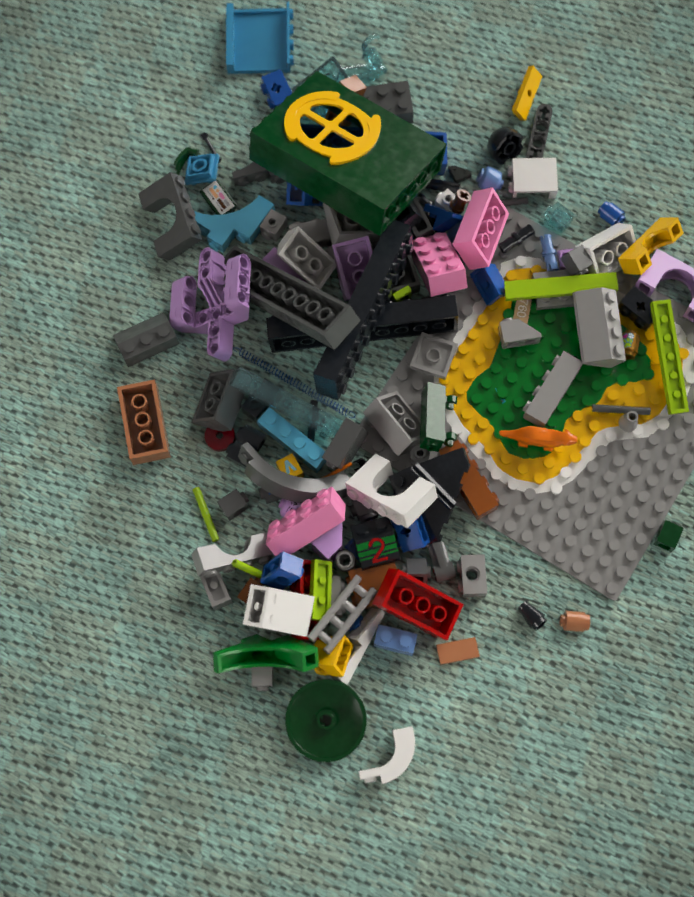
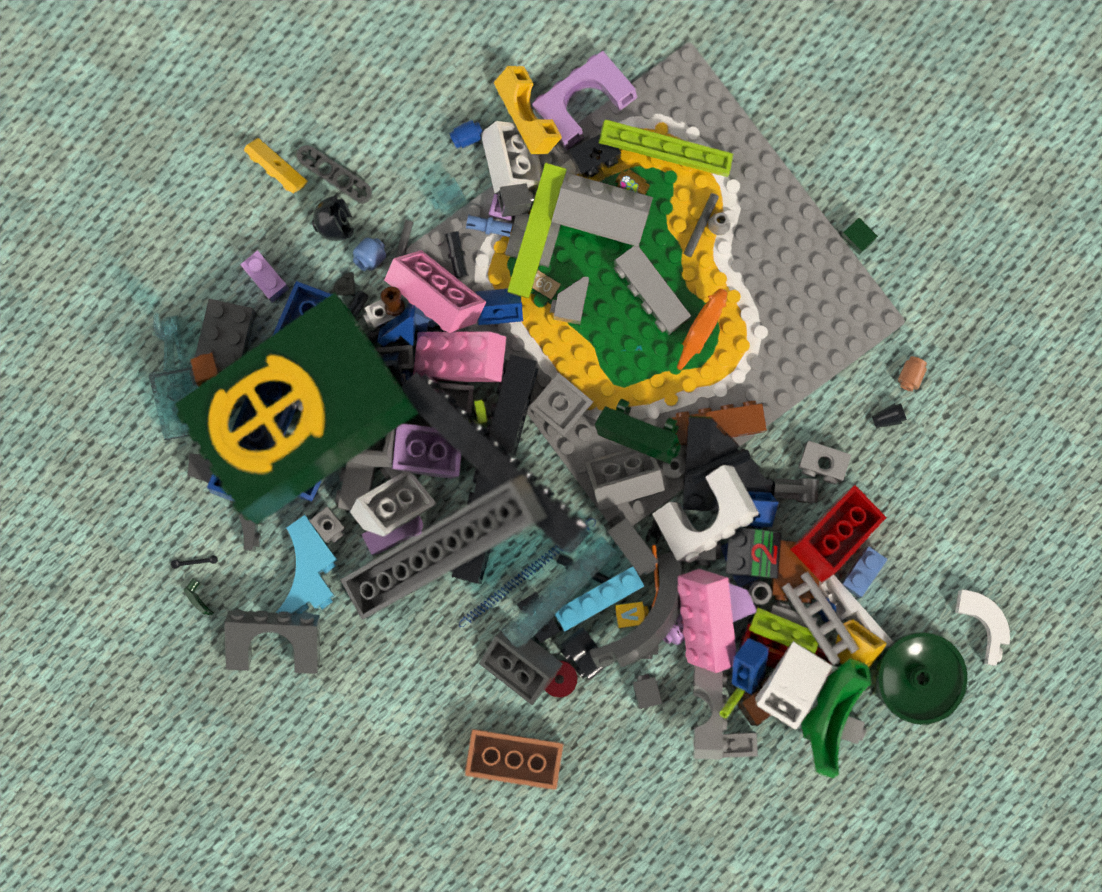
camera: 70 degrees left, 10 degrees up
dark grey slope [113,312,179,367] -> none
lavender piece [169,247,251,362] -> none
dark azure piece [185,153,219,185] -> none
lime piece [192,487,220,542] -> none
slope [199,180,237,215] -> none
dark azure panel [226,2,294,74] -> none
blue brick [260,69,292,109] -> none
dark grey brick [402,558,431,584] -> none
nougat tile [436,637,480,665] -> none
white panel [508,158,558,199] -> none
none -> lavender brick [240,250,289,303]

